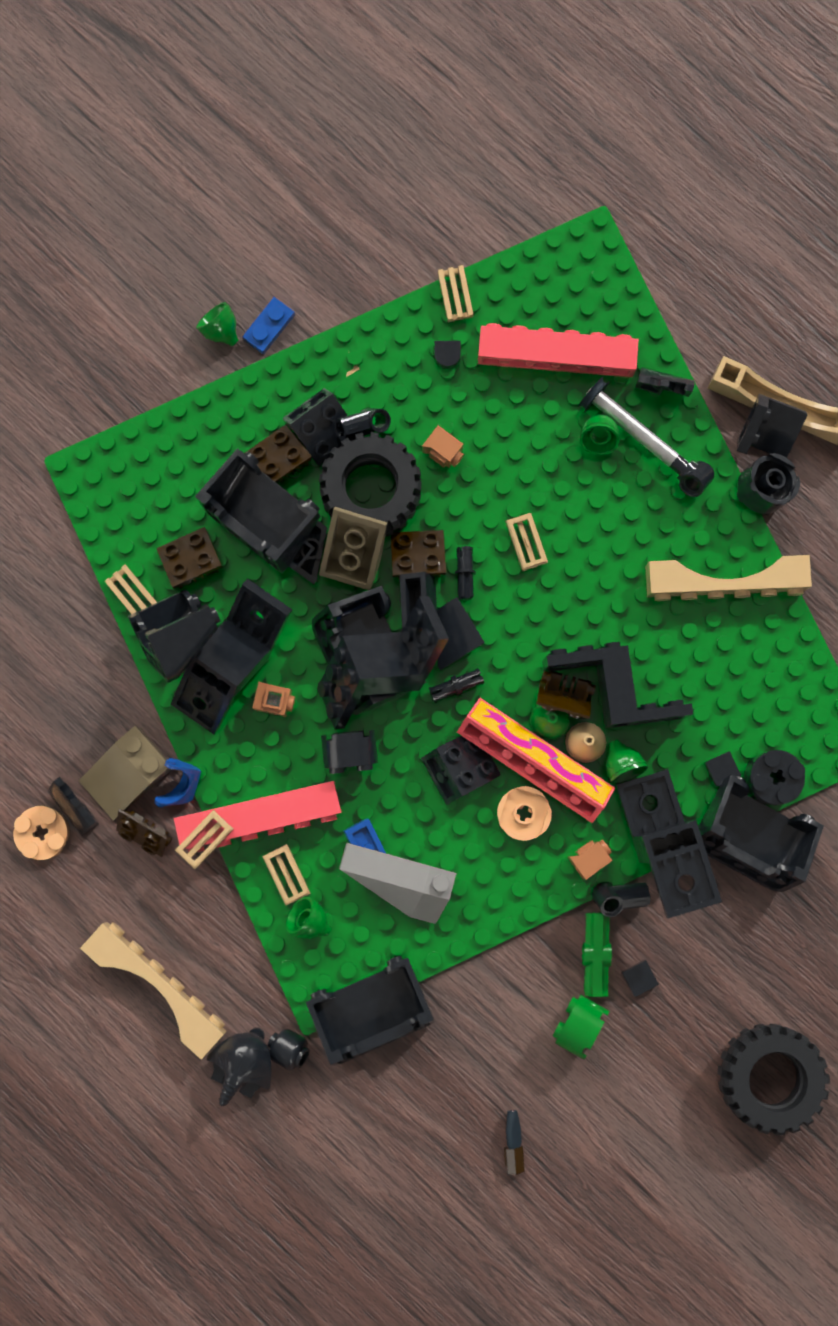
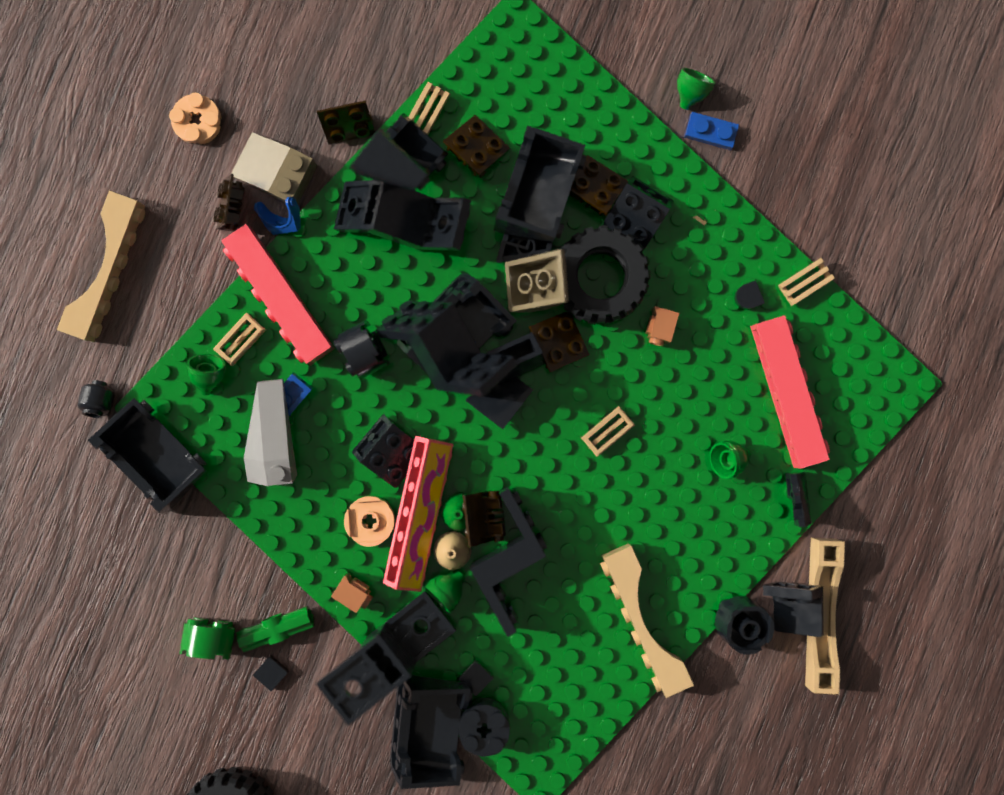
camera: 75 degrees right, 5 degrees up
black slope [48,777,99,836] -> none
tan tile [175,810,234,869] -> none
black piece [207,1027,272,1106] -> none
nougat window [252,682,295,717] -> none
black piece [334,408,391,441] -> none
black pin [429,668,484,703] -> none
black axle [455,546,476,600] -> none
piece [504,1110,525,1175] -> none
piece [578,376,714,497] -> none
black piece [592,882,651,917] -> none
none -> dark brown hinge [316,100,375,145]

